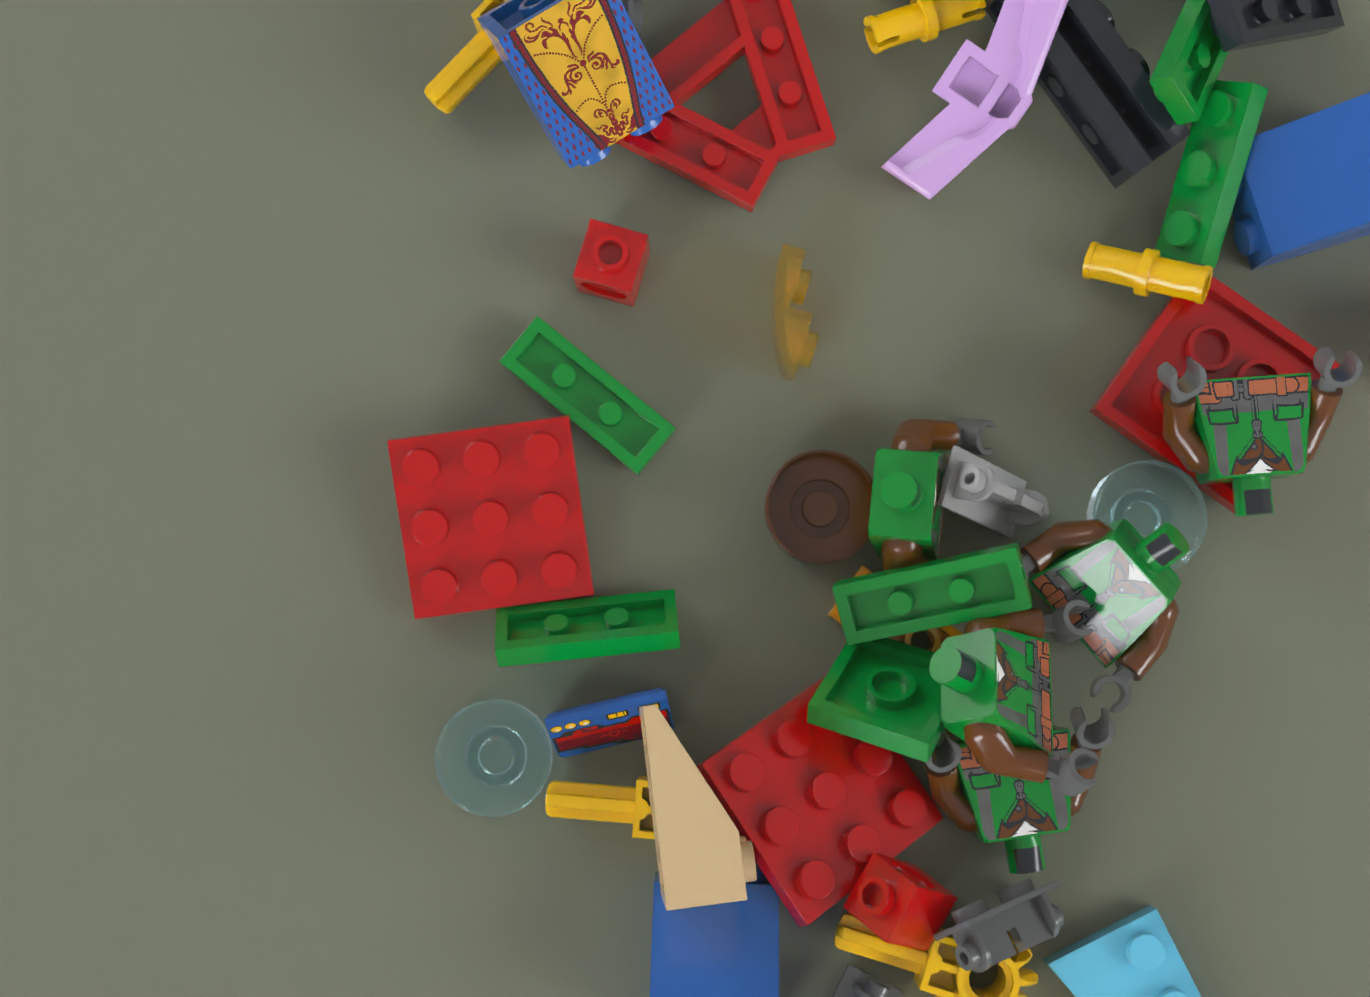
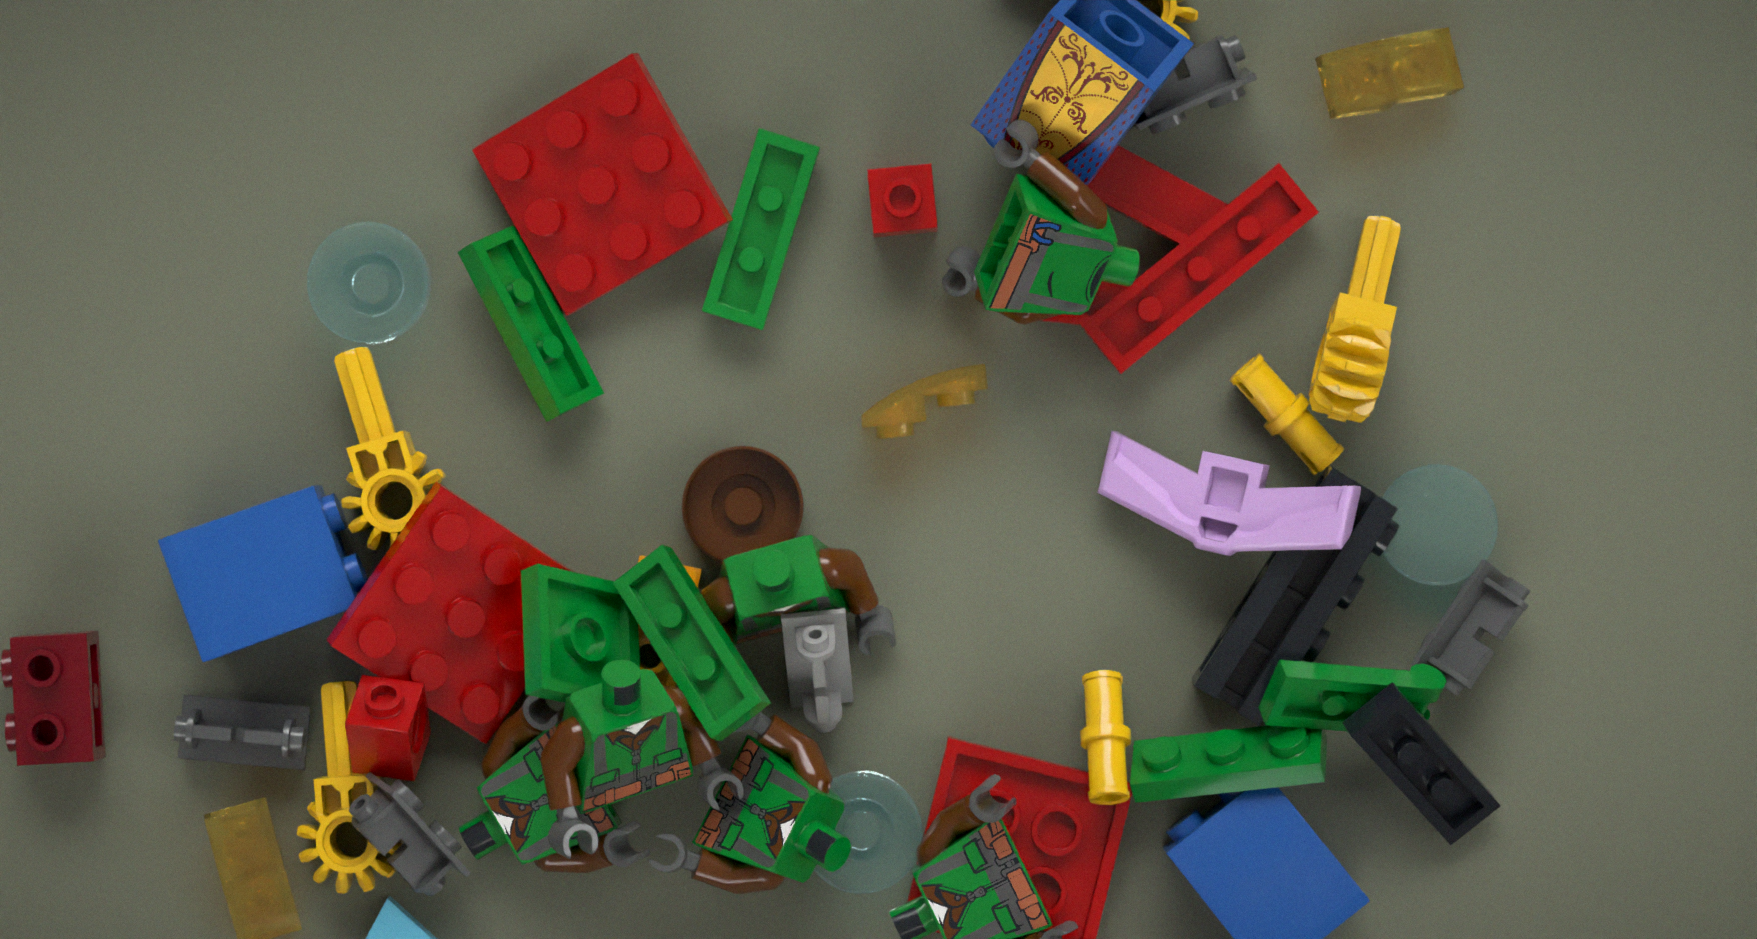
camera: 65 degrees right, 5 degrees up
slope [544,686,674,757] -> none
tan slope [639,704,757,911] -> none
none -> torso [942,120,1140,325]

